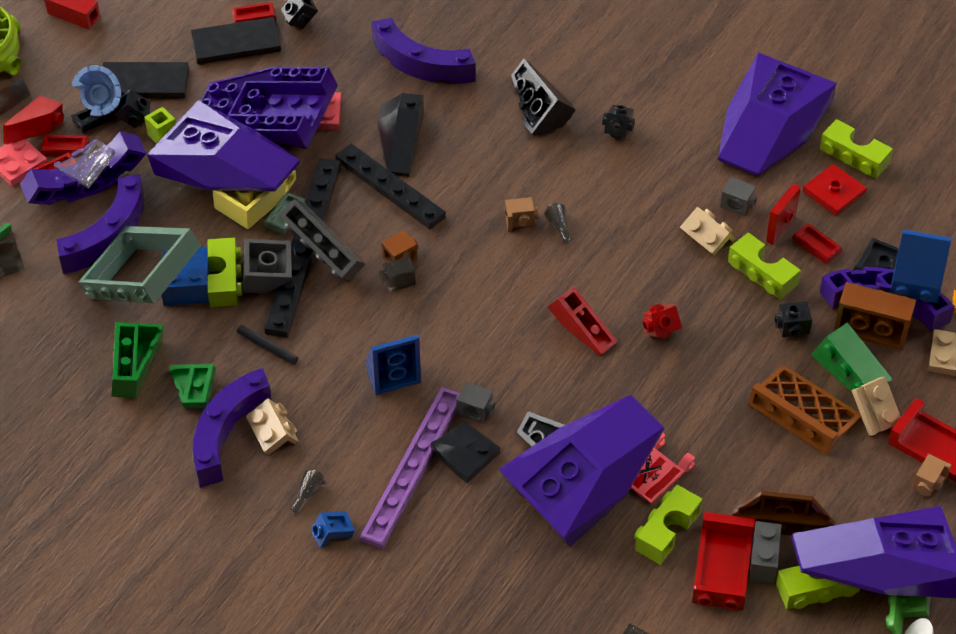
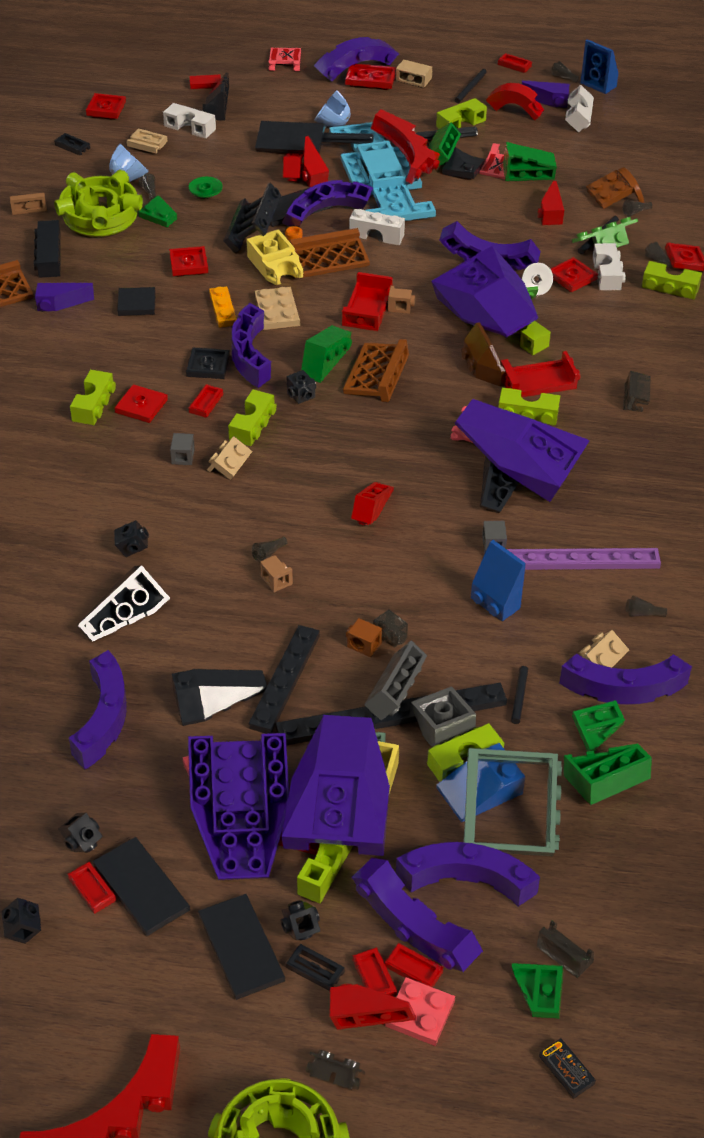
camera: 115 degrees left, 5 degrees down
clear wing [53,140,116,188] -> none
light blue hair [72,65,121,116] -> none
blue bracket [312,512,355,547] -> none
black plate [430,421,500,483] -> none
red brick [642,304,682,339] -> none
dark purple wedge [718,52,837,176] -> none
dark grey brick [749,521,781,584] -> none
red plate [766,184,801,245] -> none
dark orange brick [834,282,916,350] -> none
tan plate [852,377,901,435] -> none
blue slope [890,229,952,303] -> none

